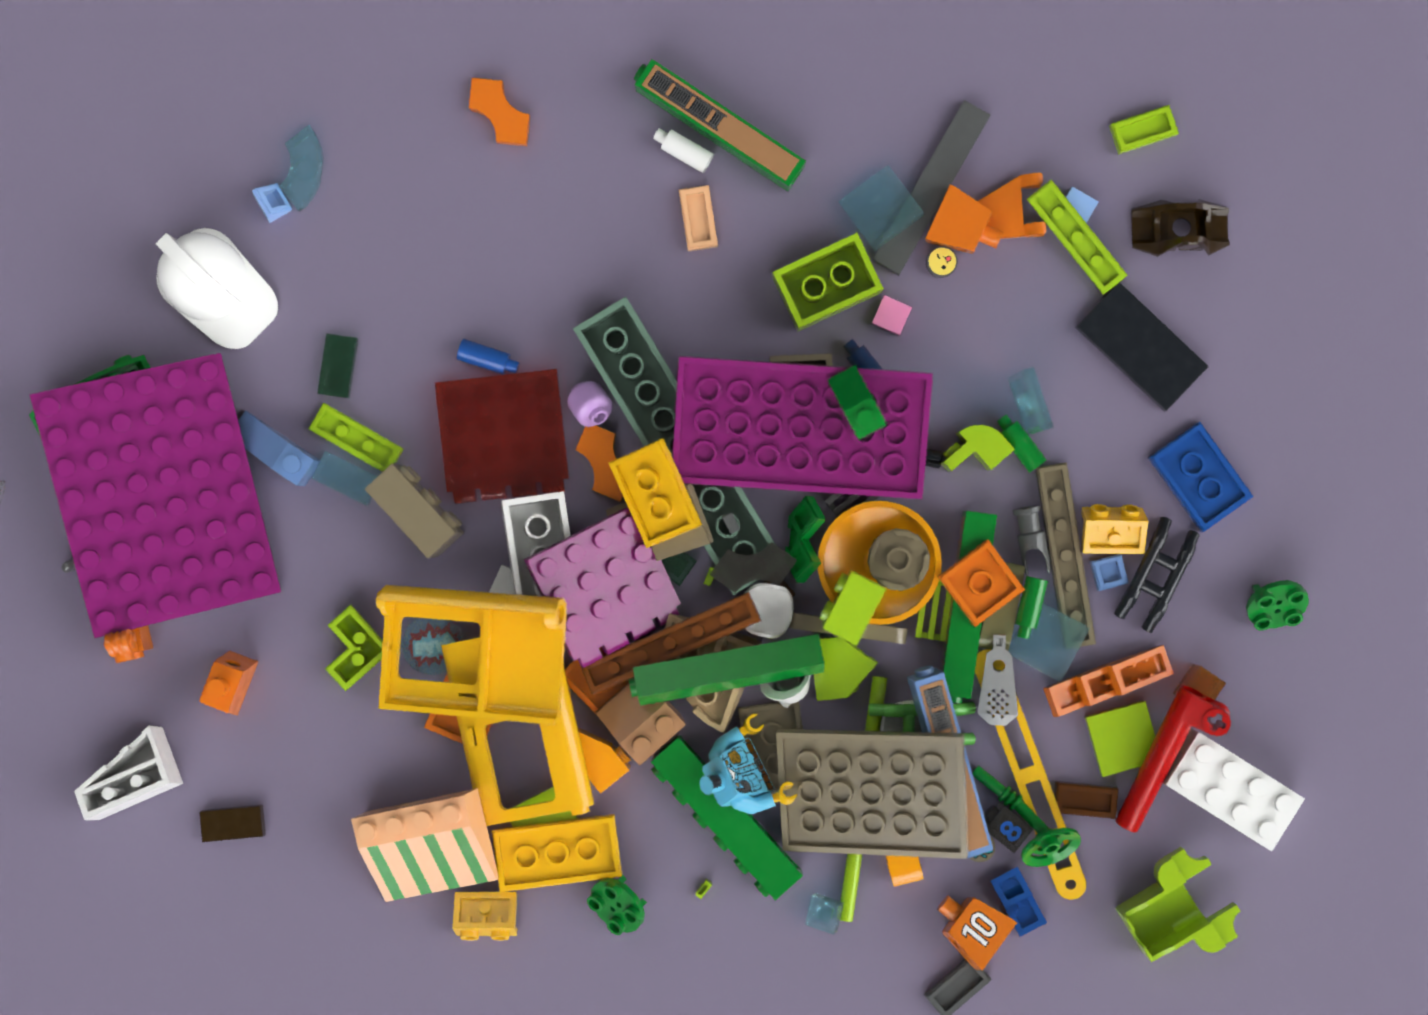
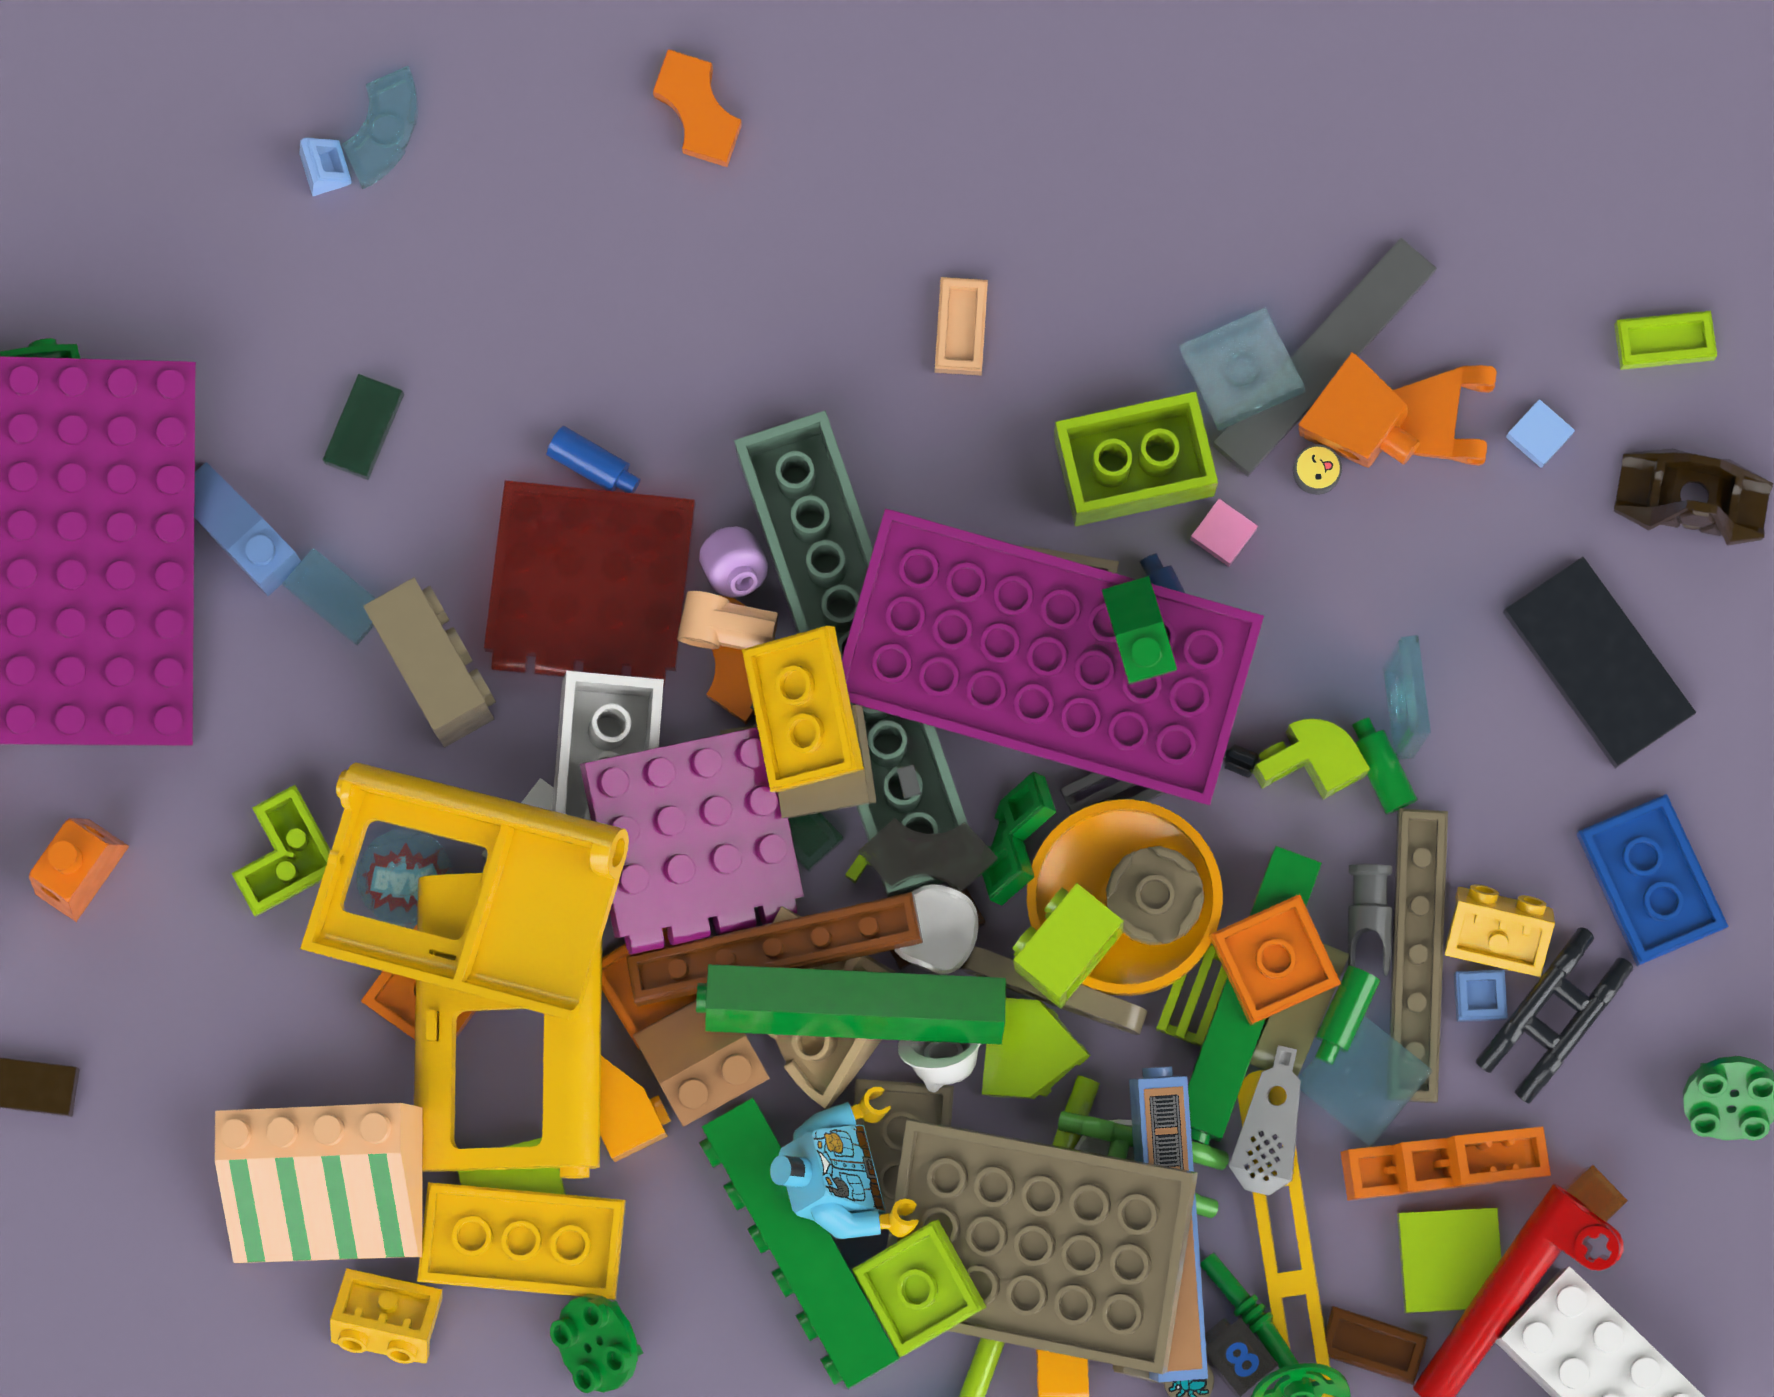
camera: 10 degrees right, 10 degrees down
white piece [156,228,278,349] -> none
lime tile [308,403,404,472] -> none
brick [634,59,806,192] -> none
white cylinder [653,128,714,173] -> none
lime piece [695,878,712,899] -> none
lime tile [1027,179,1128,295] -> none
none -> light nougat piece [677,591,779,650]
none -> lime tile [852,1220,987,1357]

